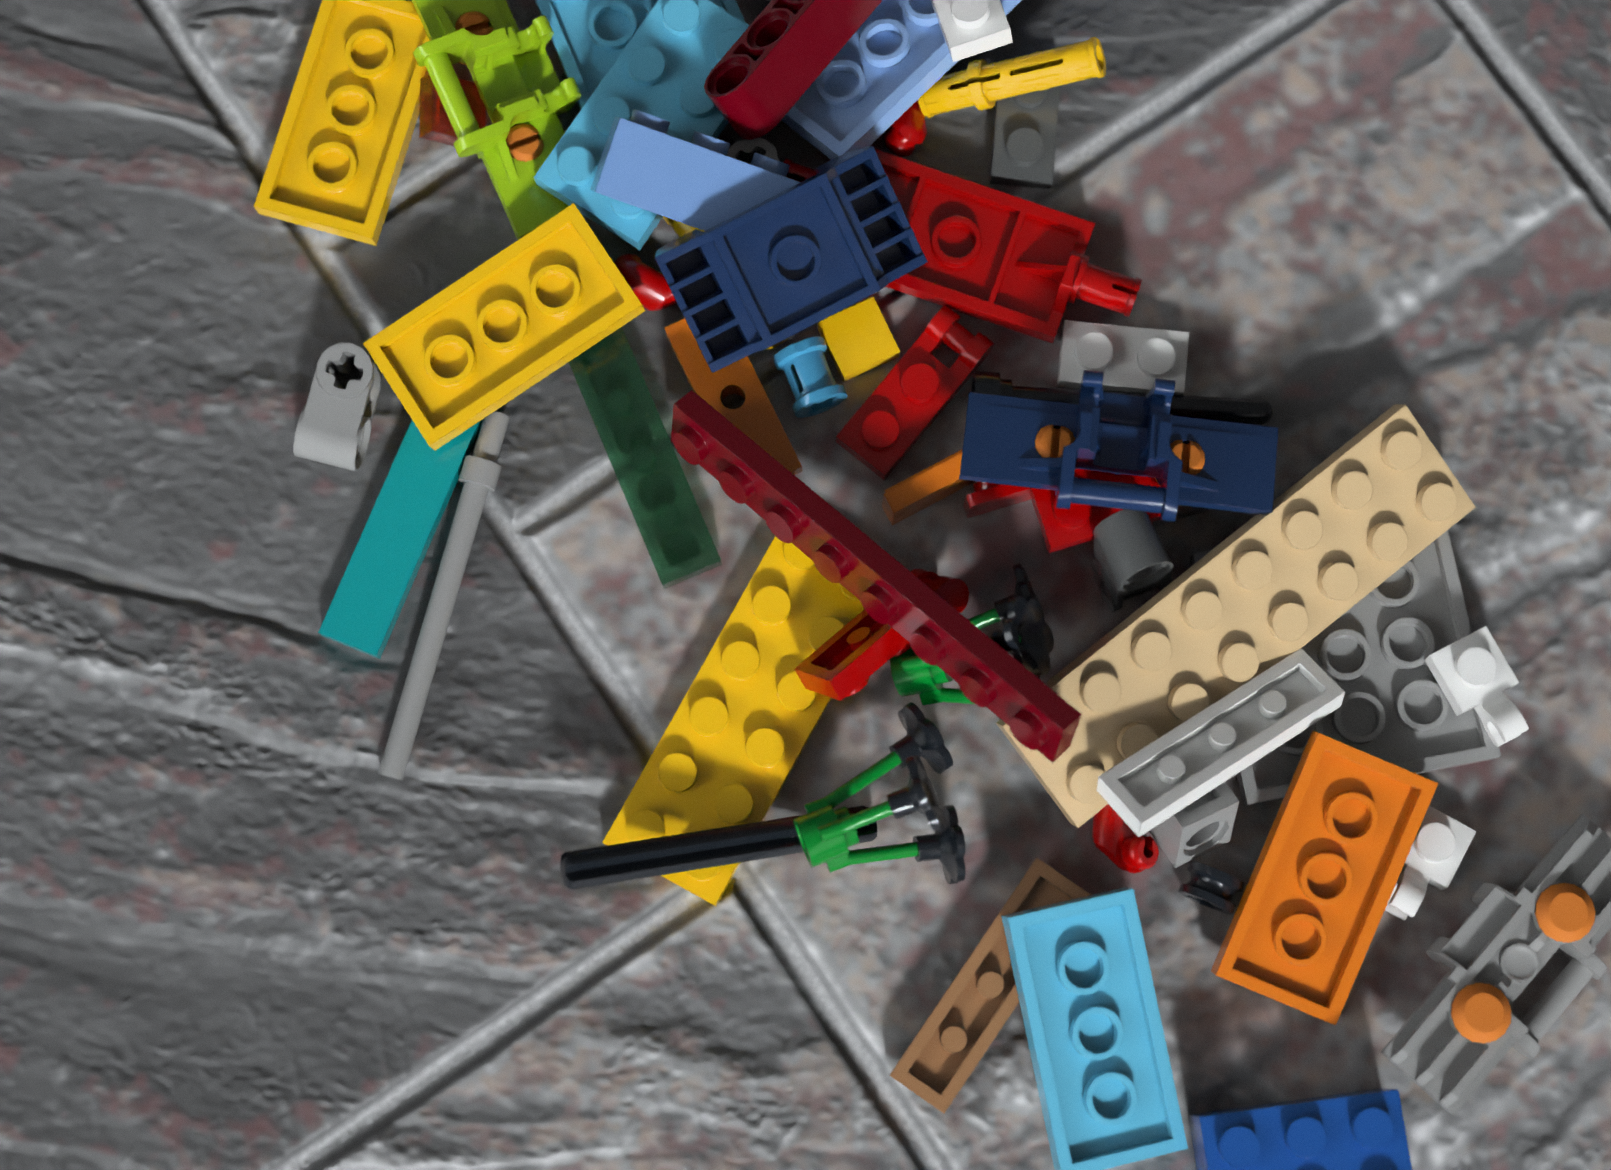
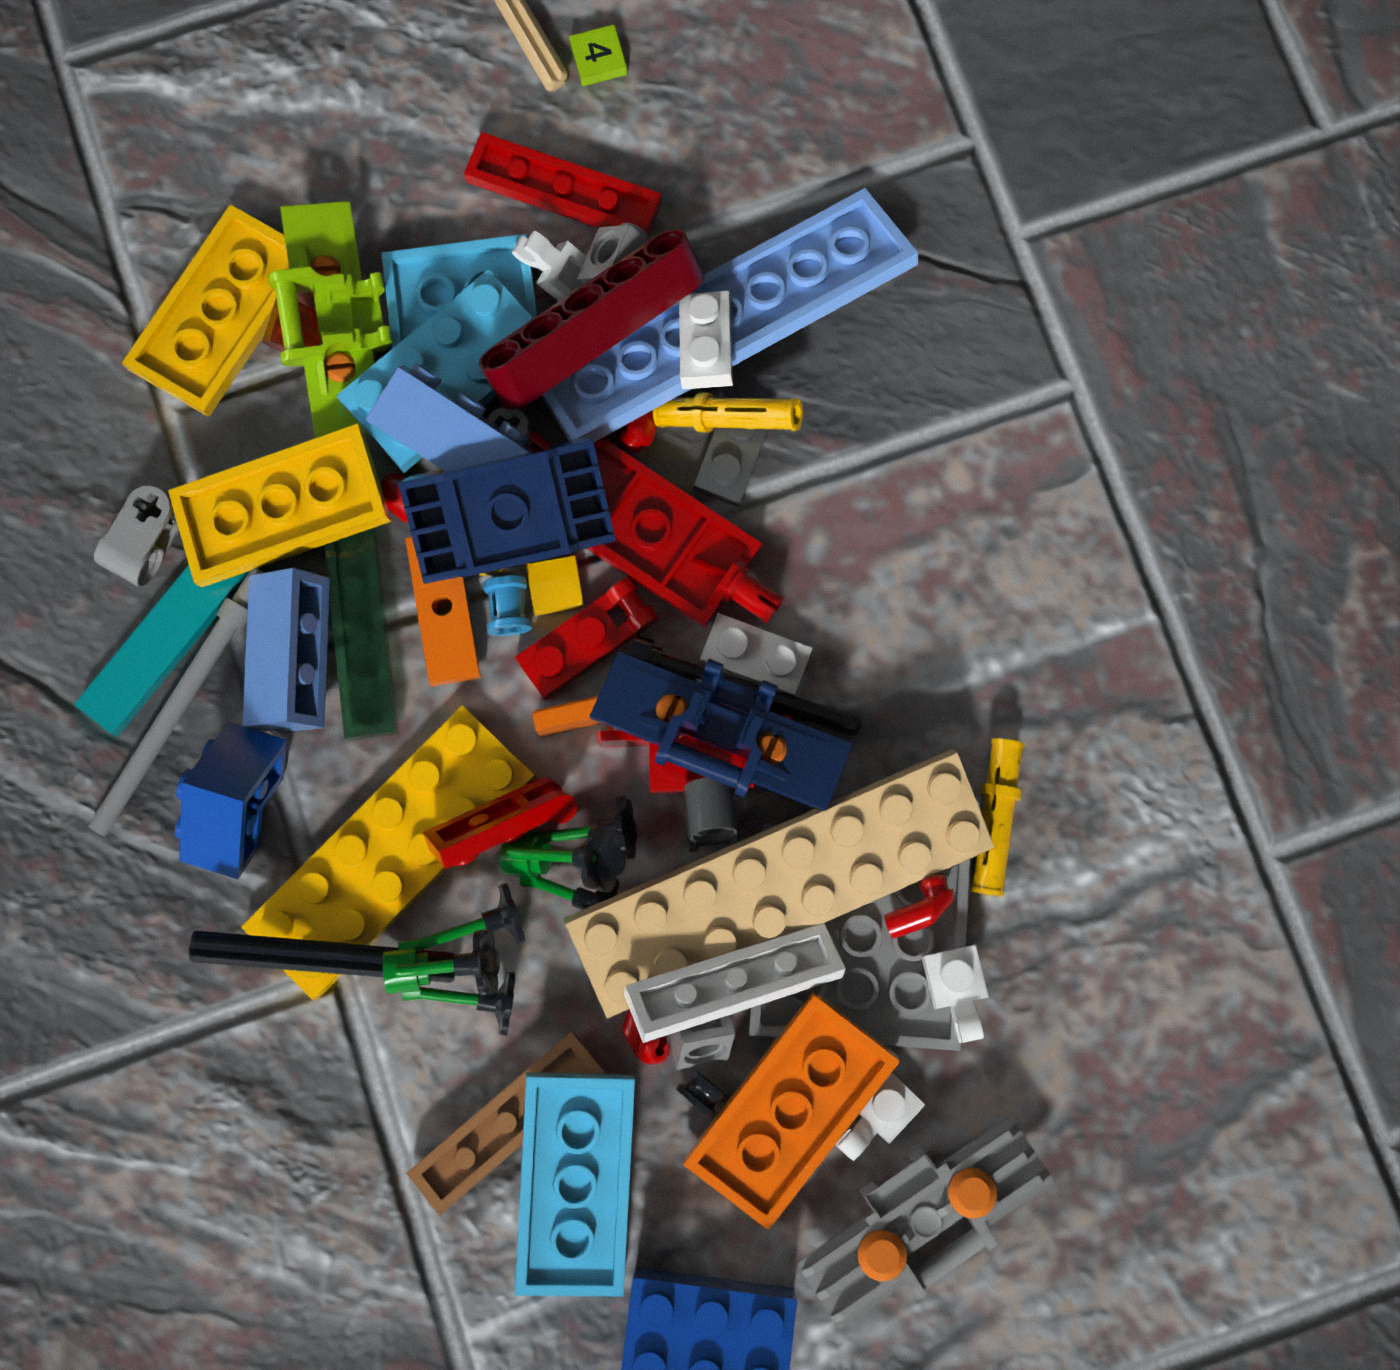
camera: 15 degrees right, 0 degrees up
dark red plate [671,390,1082,763] -> none
none -> blue brick [175,722,287,879]
none -> medium blue brick [242,568,330,733]
none -> red arm [884,873,954,939]
none -> yellow pin [970,738,1025,897]

